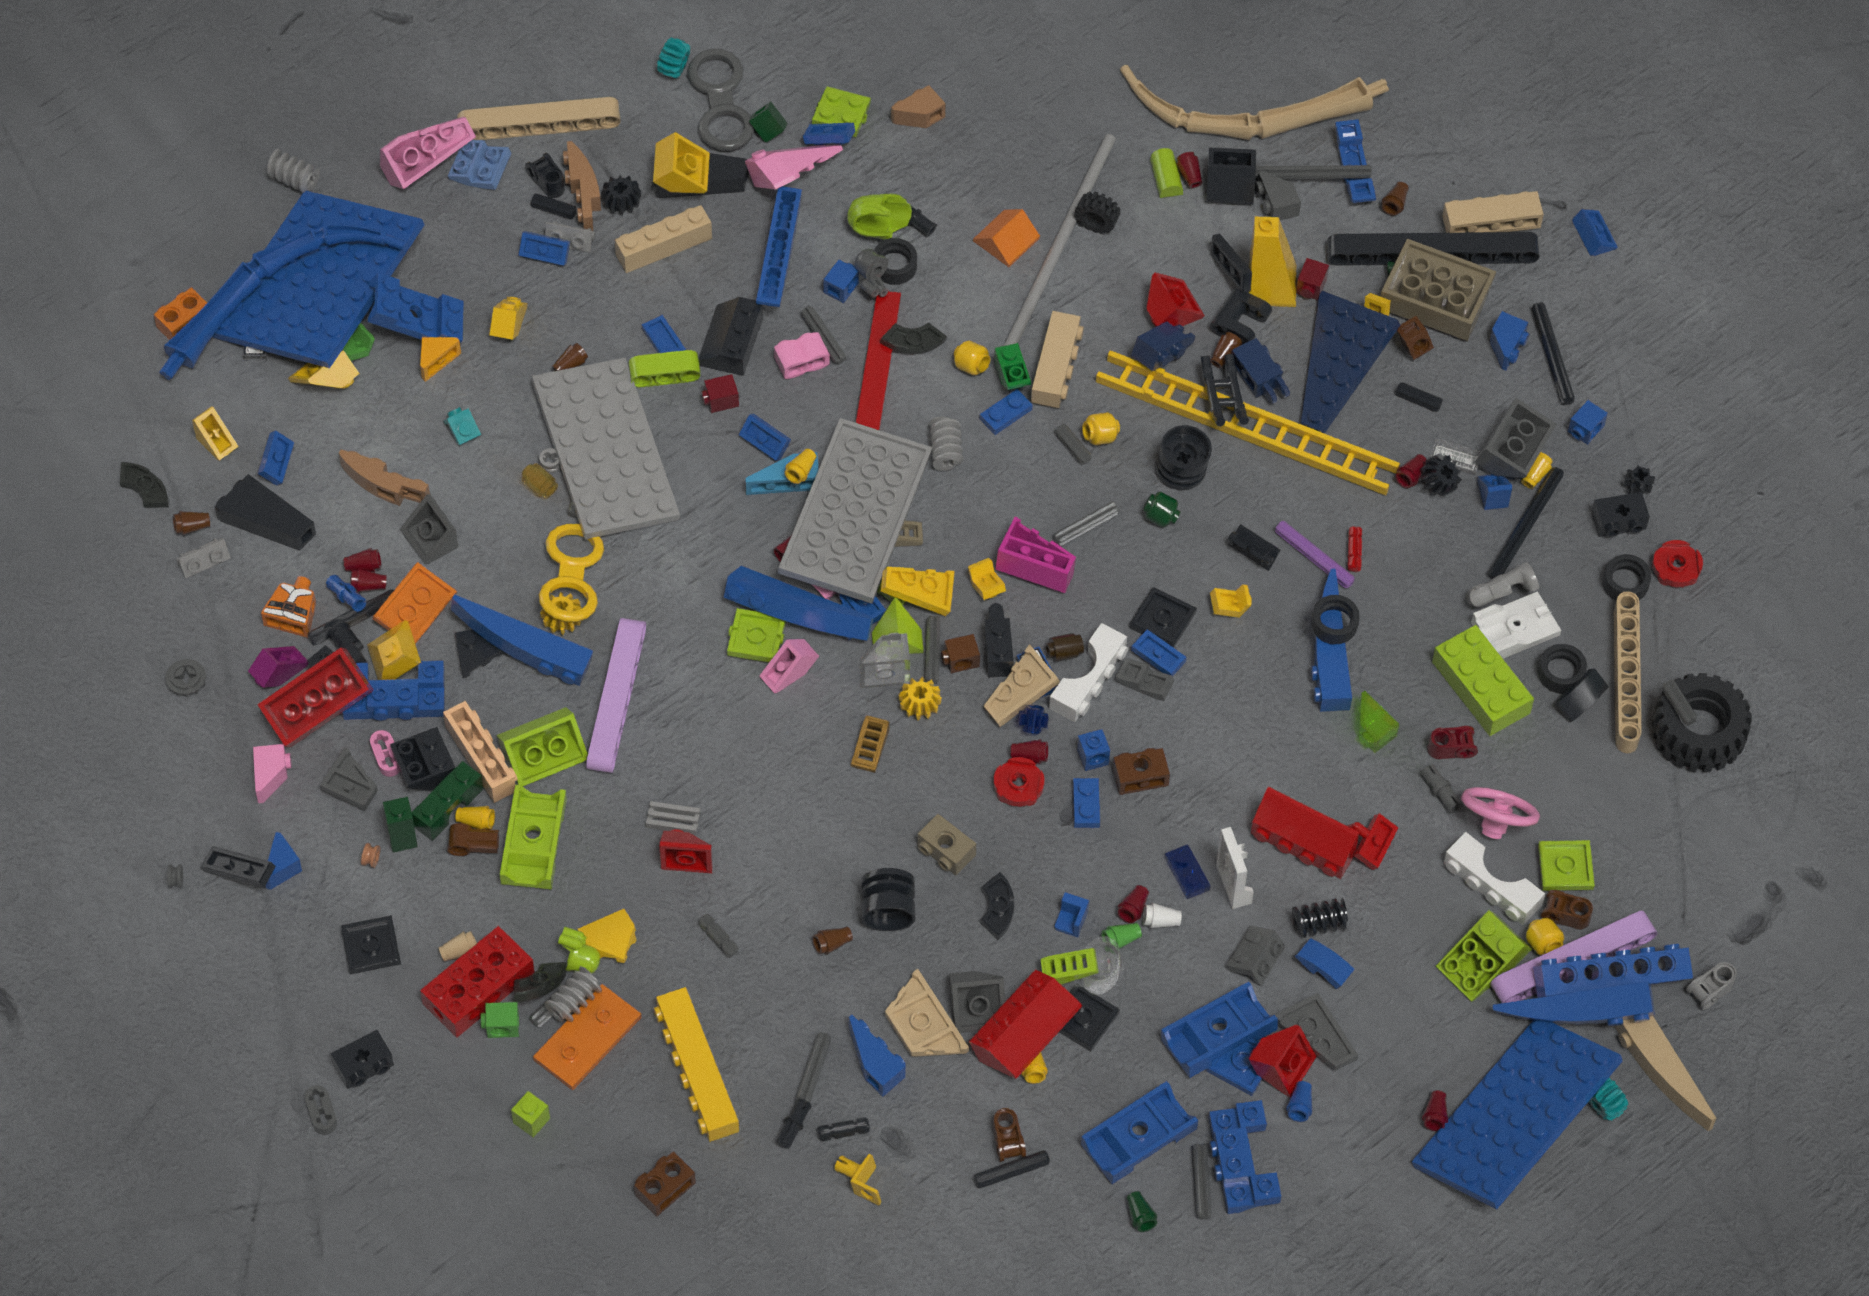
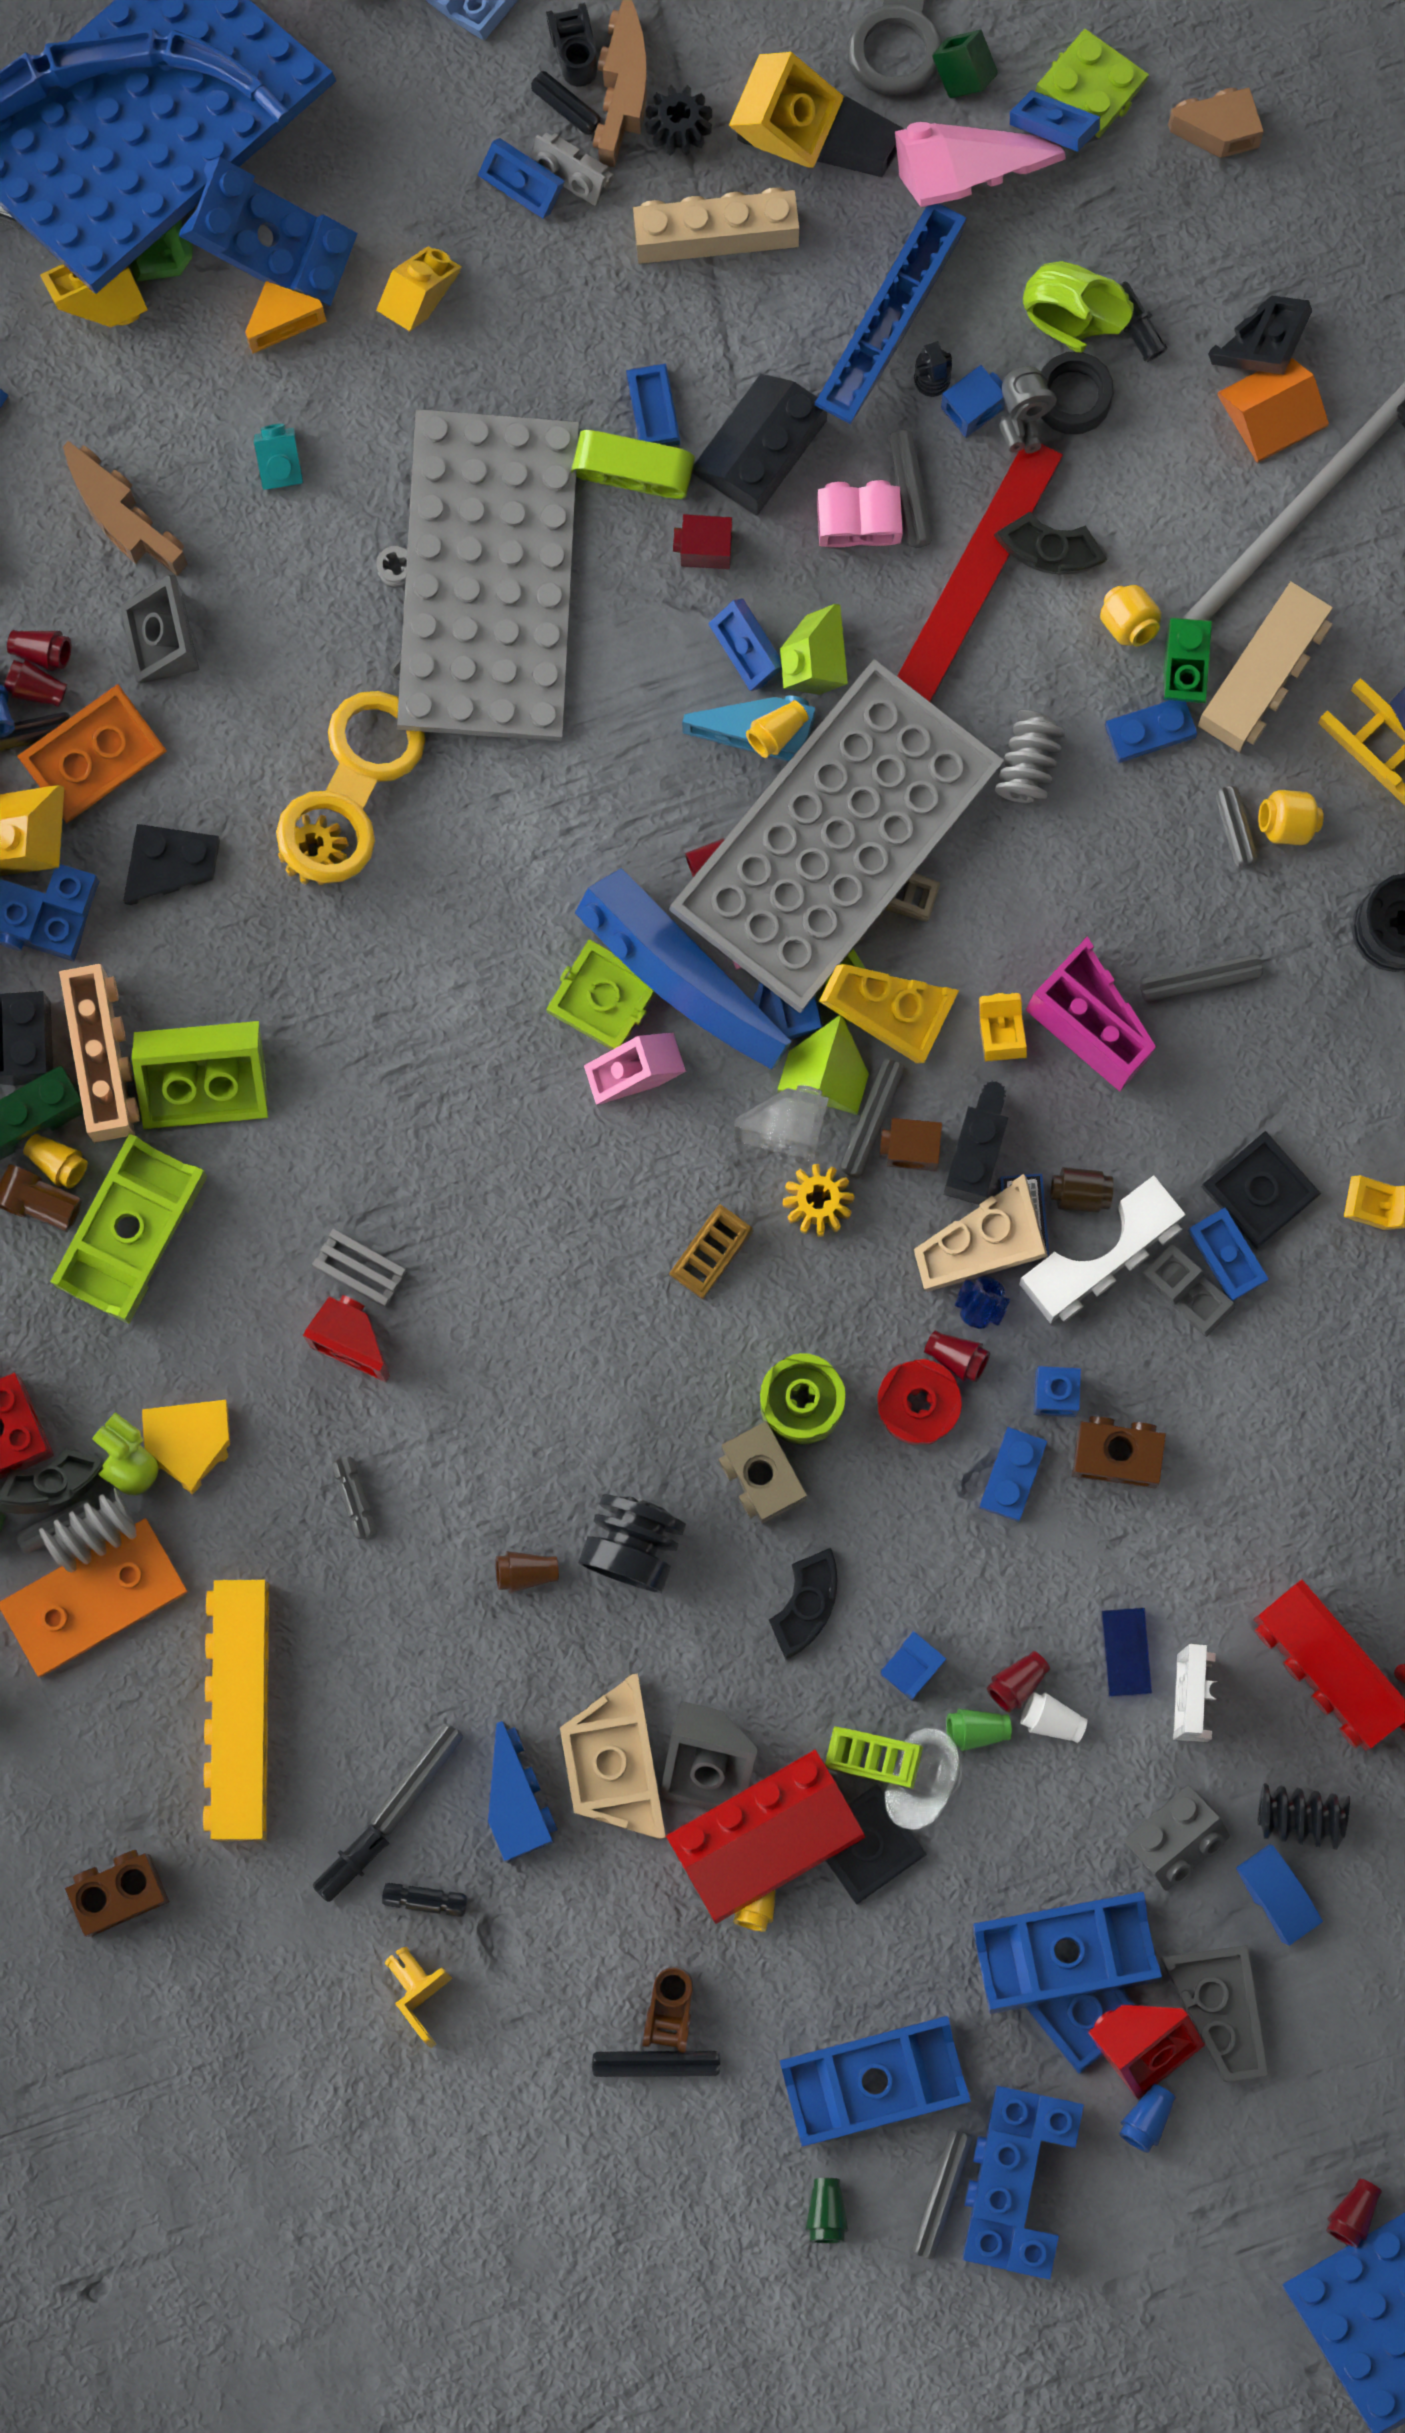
camera: 25 degrees right, 20 degrees up
blue slope [451,594,593,686] -> none
clear yellow brick [522,463,558,499] -> none
reddish brown cone [552,343,588,371] -> none
lavender beam [587,618,646,773] -> none
dark green head [1142,491,1181,528] -> none
none -> lime brick [760,1353,845,1444]
none -> lime slope [780,604,848,695]
none -> black hinge [914,341,952,397]
none -> black wing [1208,295,1312,375]

